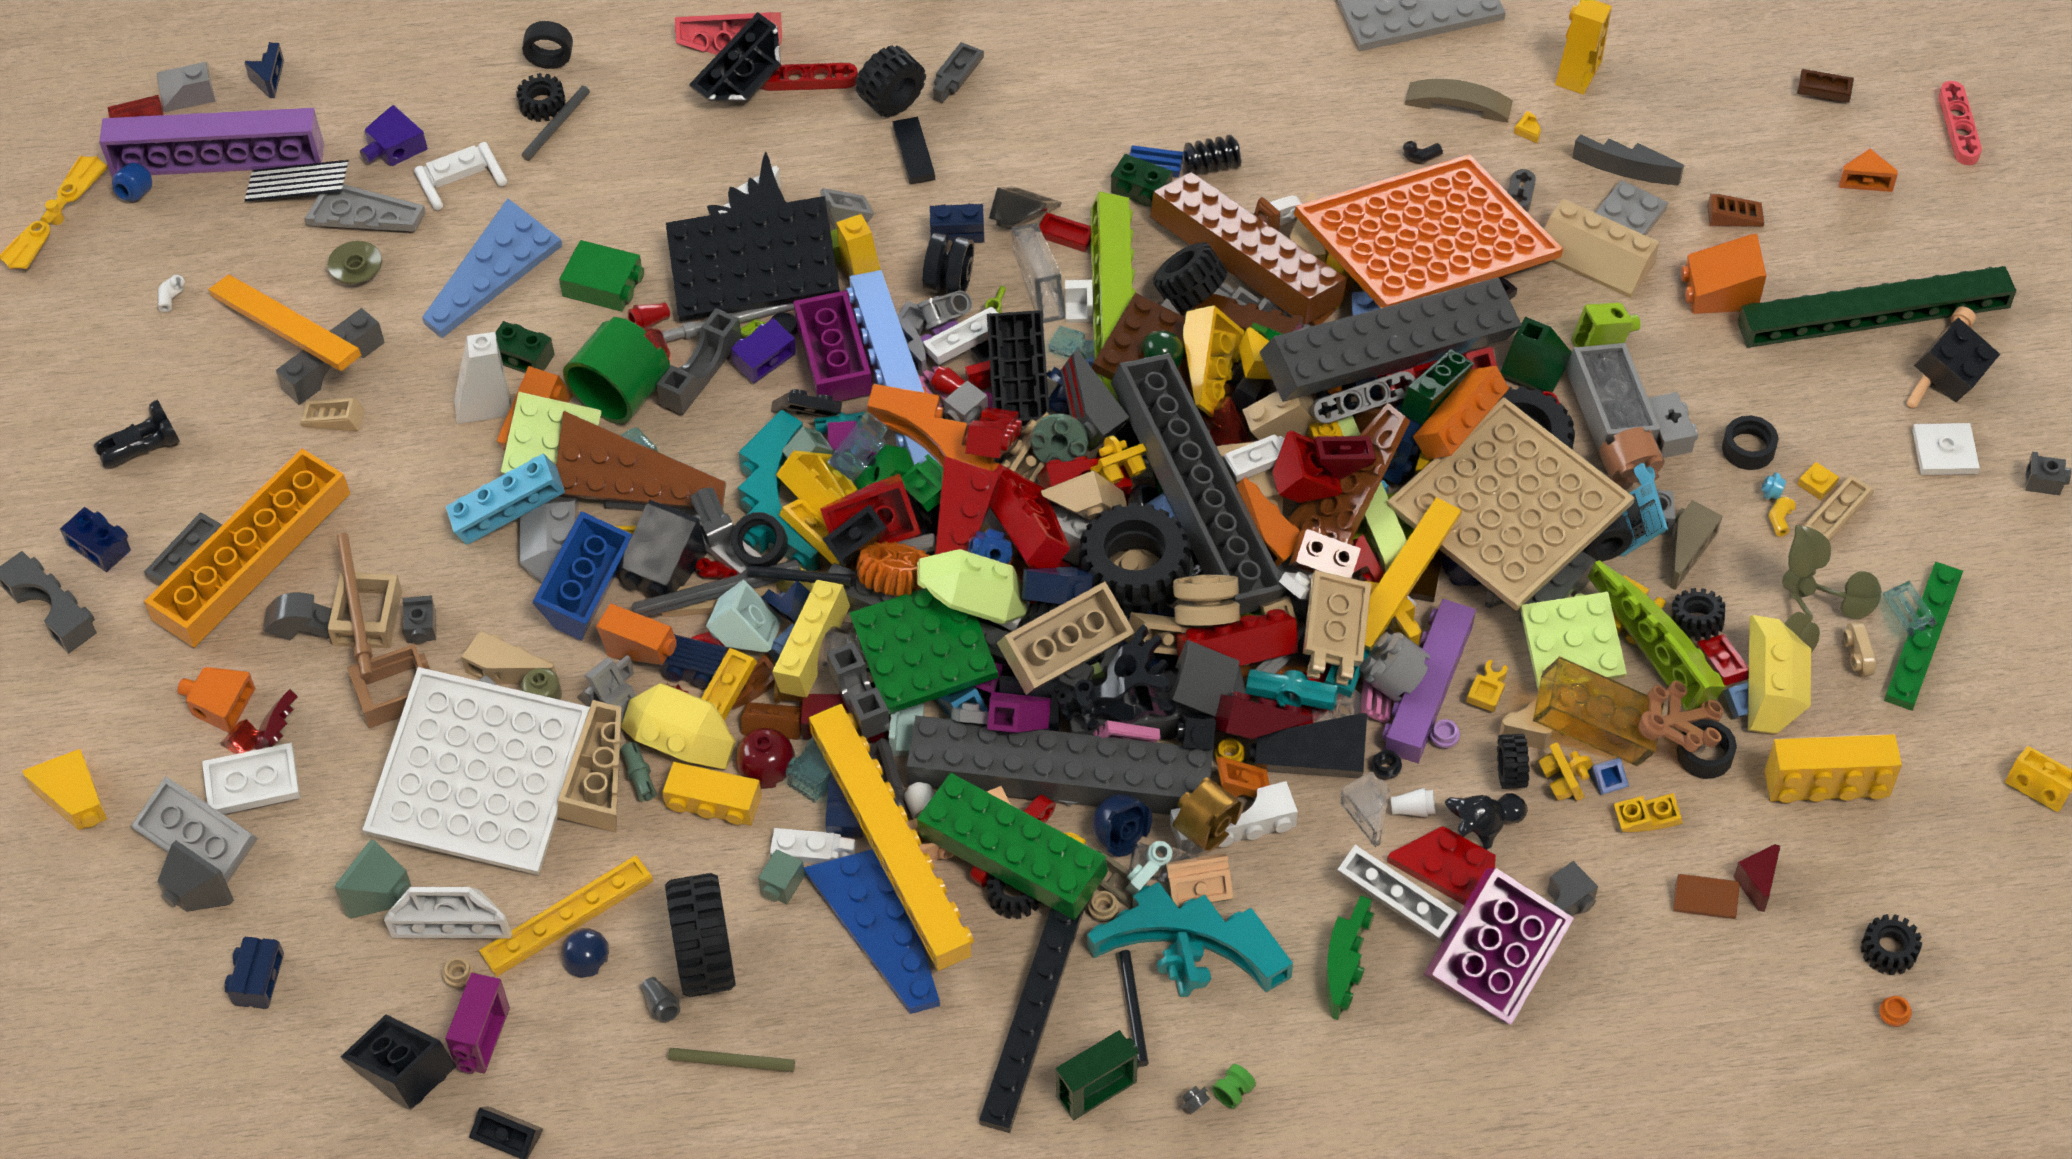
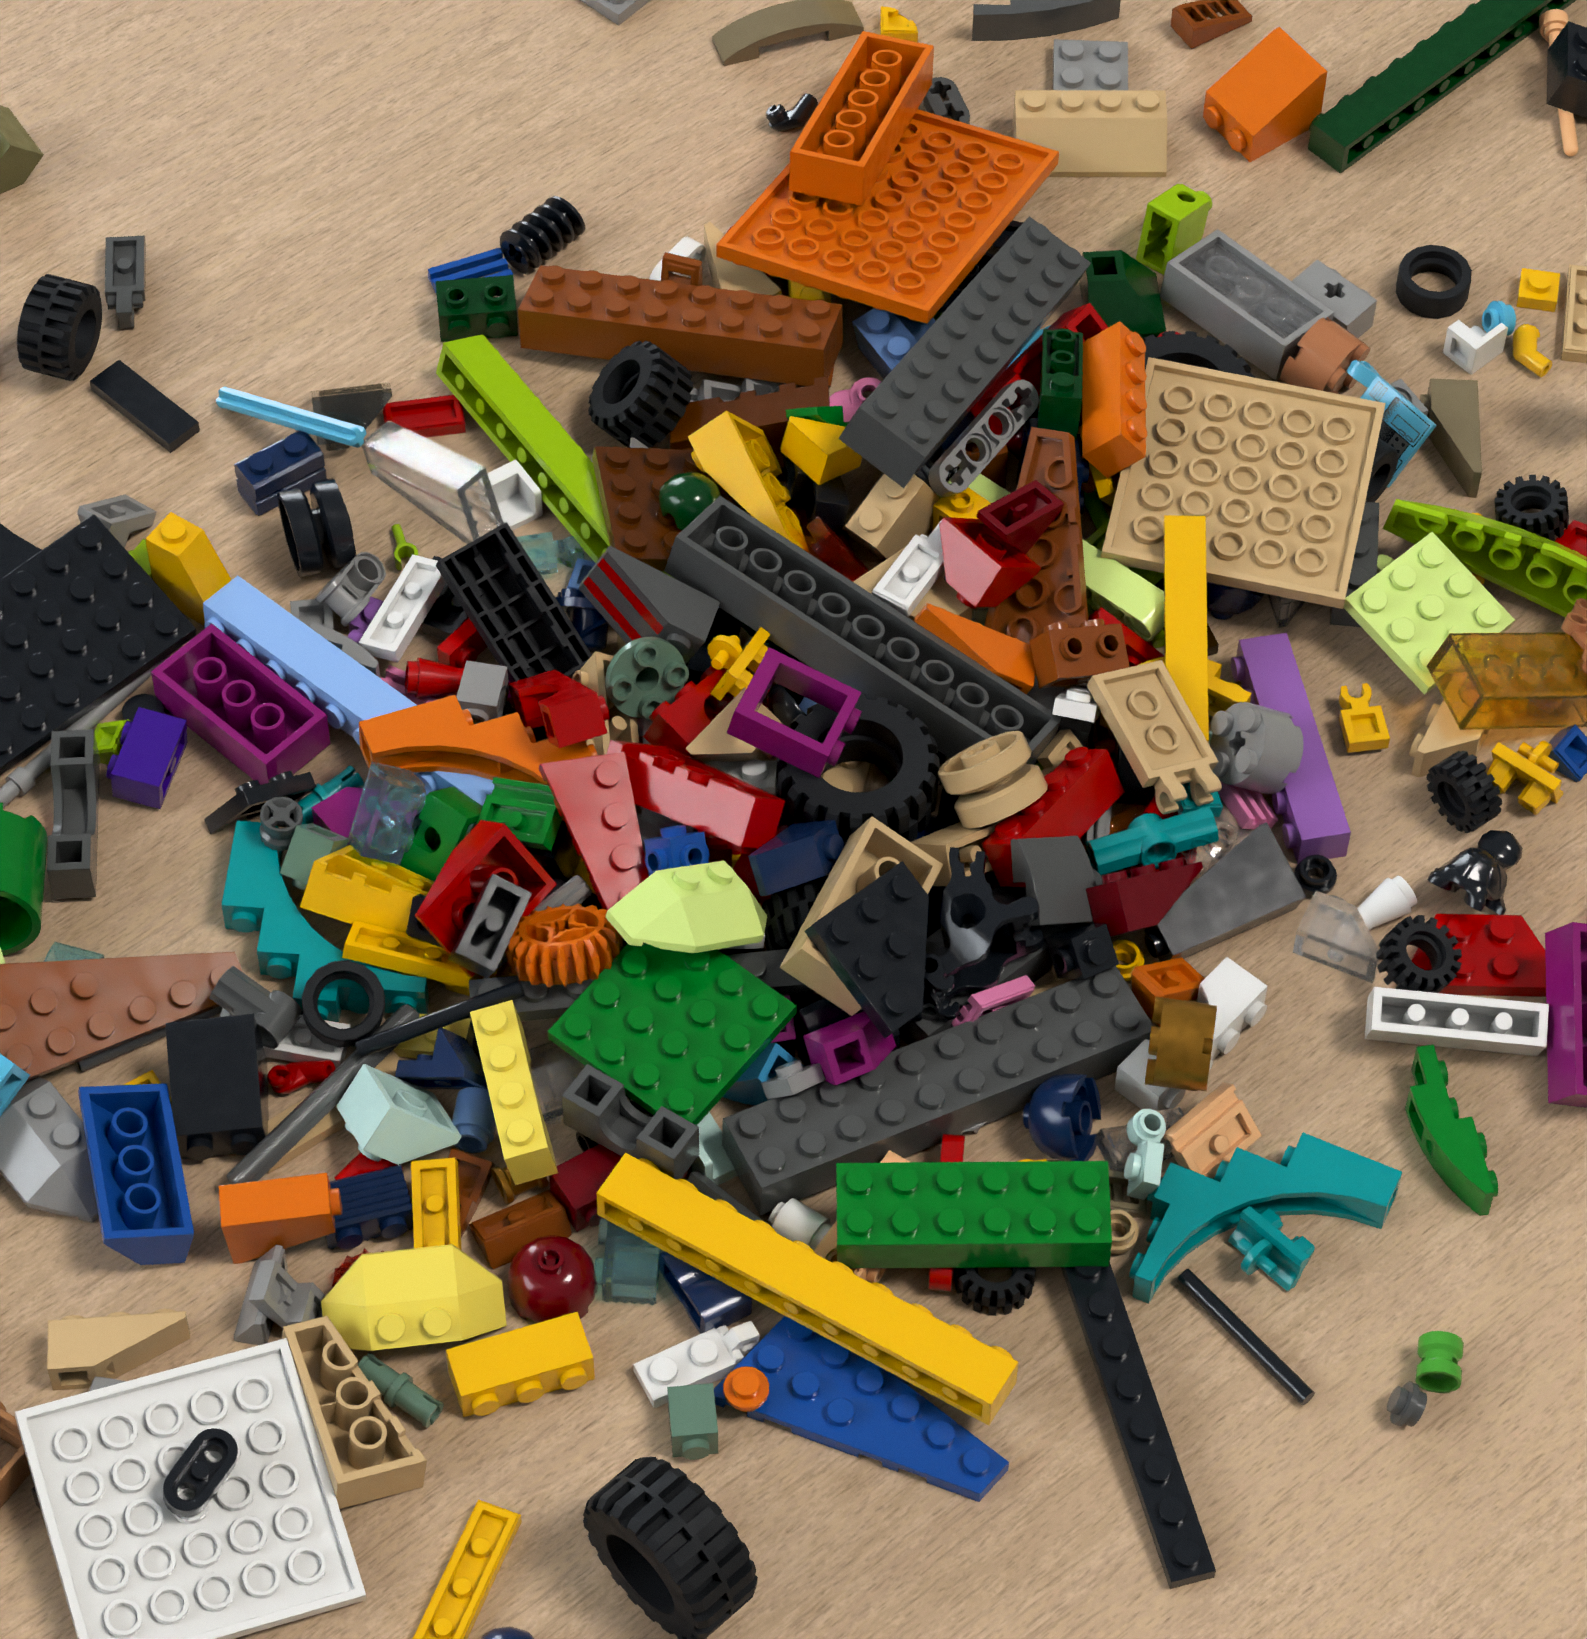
camera: 35 degrees left, 0 degrees up
olive head [521,668,562,700] -> none
dark green window [1055,1030,1139,1121] -> none
lavender plate [1430,719,1460,748] -> none
none -> black plate [163,1428,238,1517]
none -> medium azure axle [216,386,366,448]
none -> dark grey wheel [260,797,303,851]
none -> orange plate [723,1366,769,1412]
none -> magenta window [727,647,862,778]
none -> orange brick [789,31,934,206]
none -> black plate [804,861,929,1038]
none -> black tyre [1376,915,1462,993]
none -> white panel [1443,319,1508,375]

